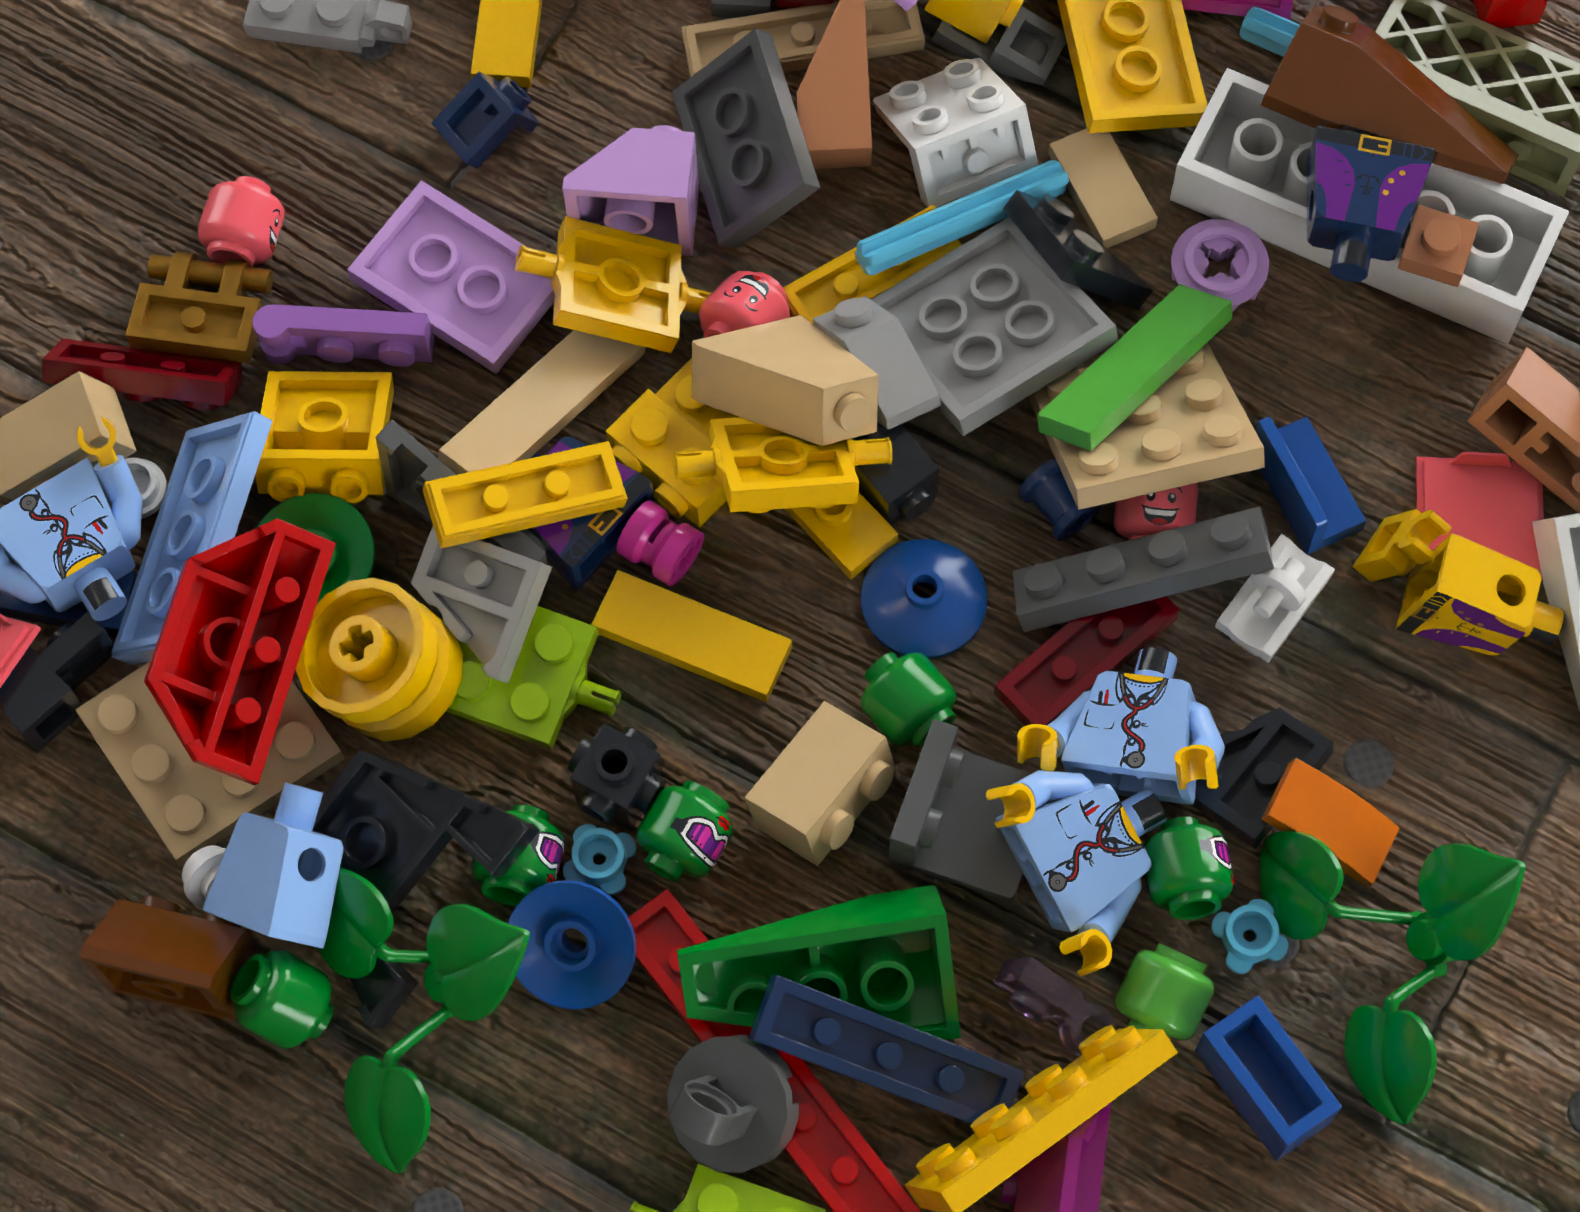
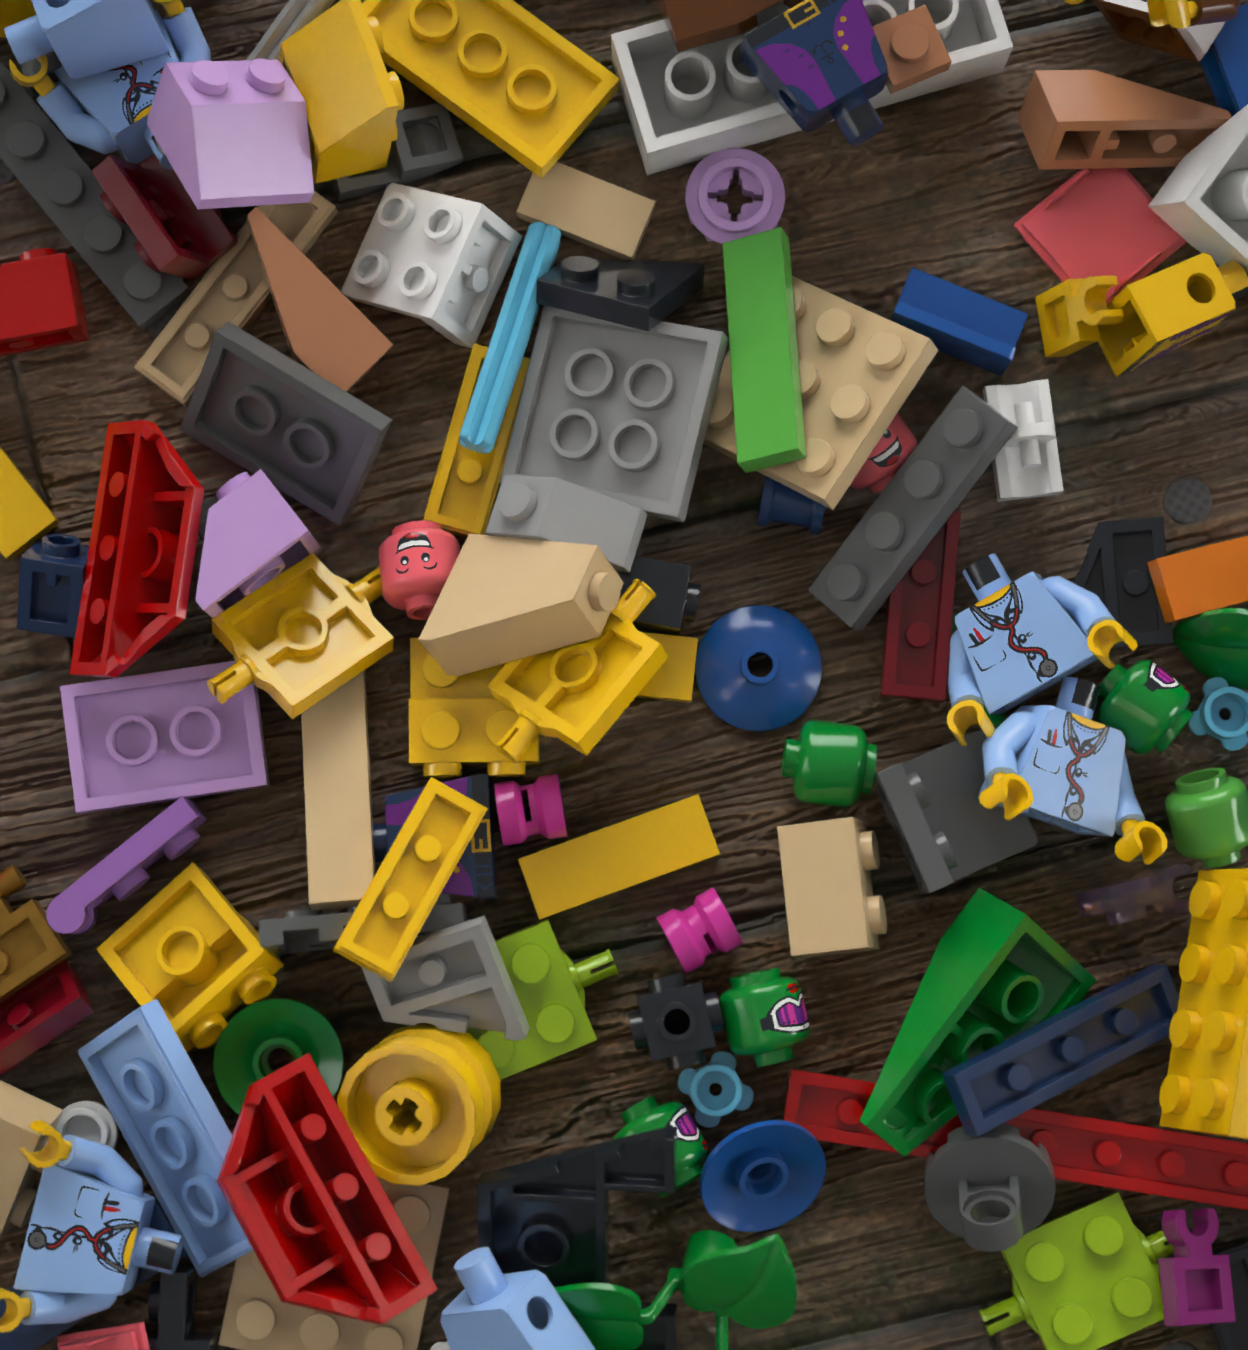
camera: 45 degrees left, 15 degrees up
none -> red wedge [69,420,205,678]
none -> dark pink wheel [656,888,743,974]

